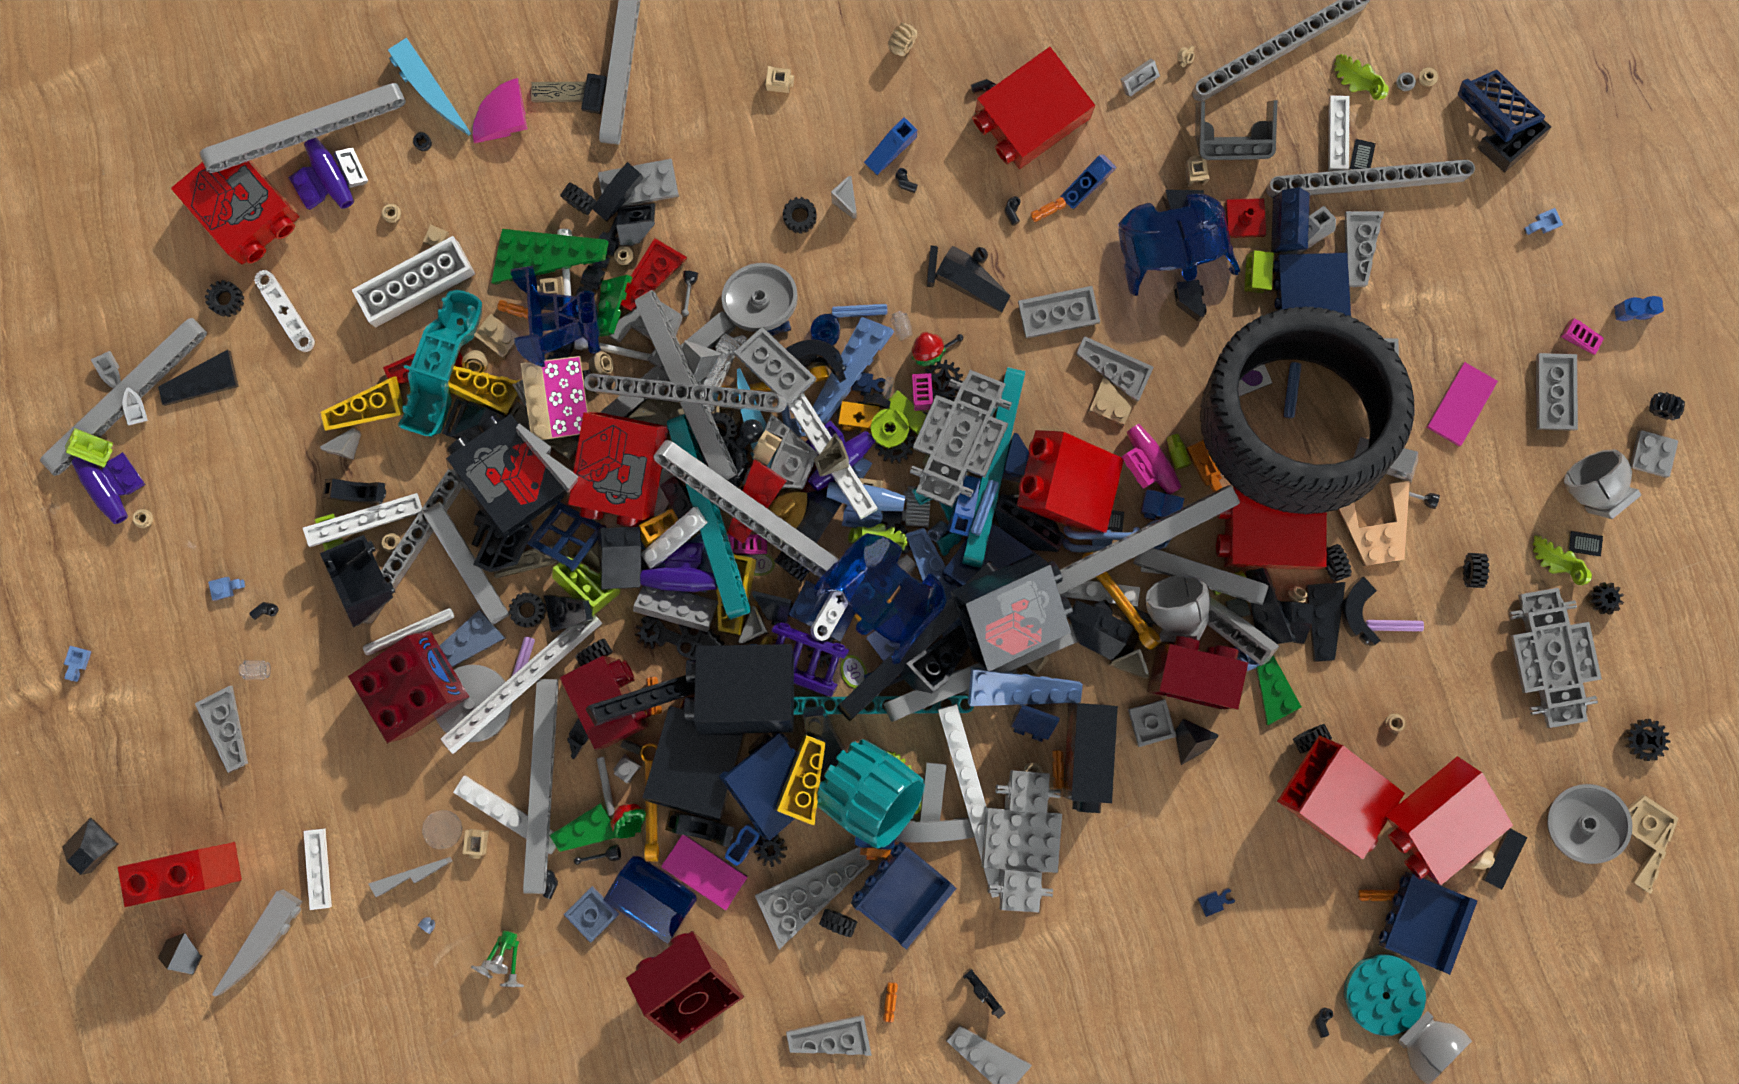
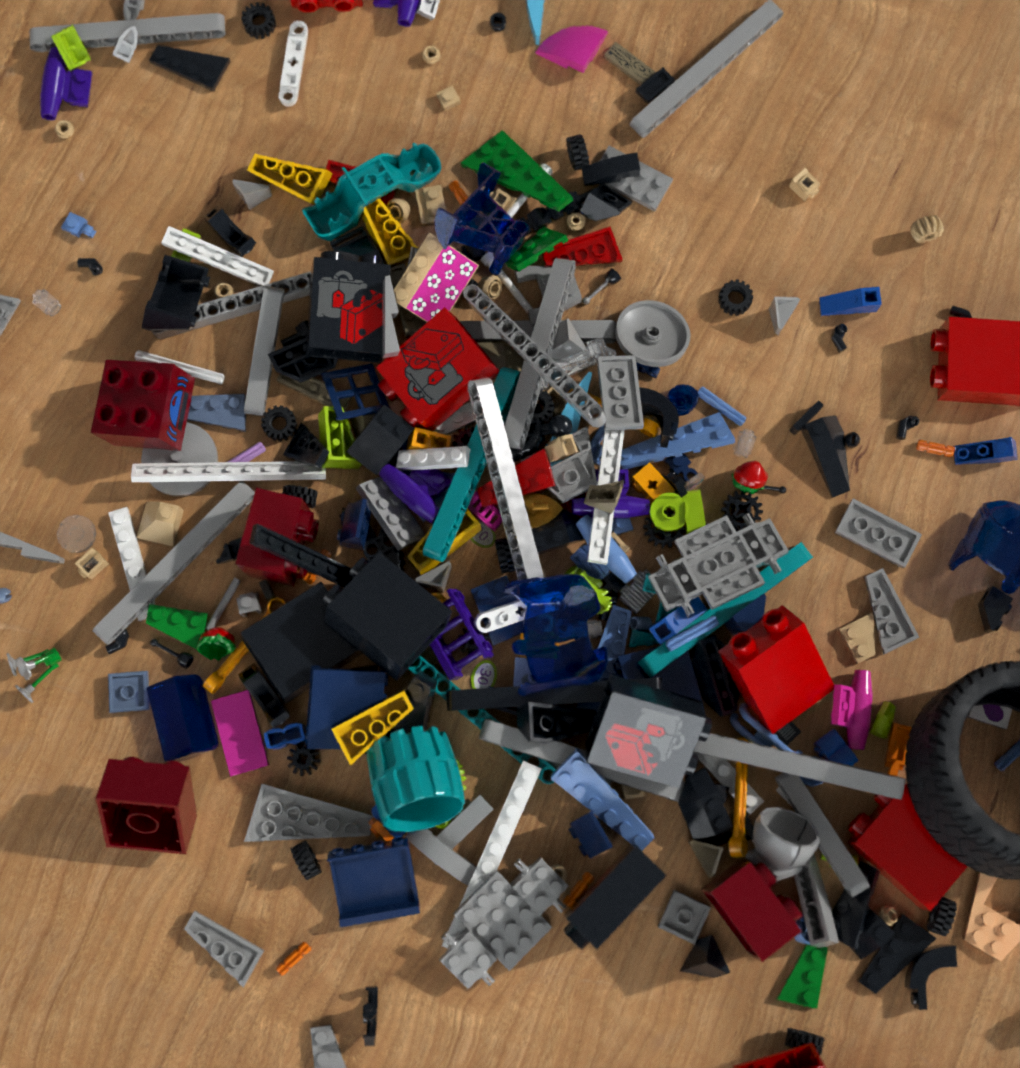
camera: 40 degrees right, 5 degrees down
white brick [352,236,475,328] -> none
black plate [660,475,693,519] -> none
black slope [752,591,793,625] -> none
dark pink slope [912,373,933,411] -> none
pearl dark grey tile [1226,598,1251,617] -> none
lavender axle [1365,620,1424,631] -> none
none -> tan slope [136,501,184,547]
none -> dark blue slope [337,499,371,550]

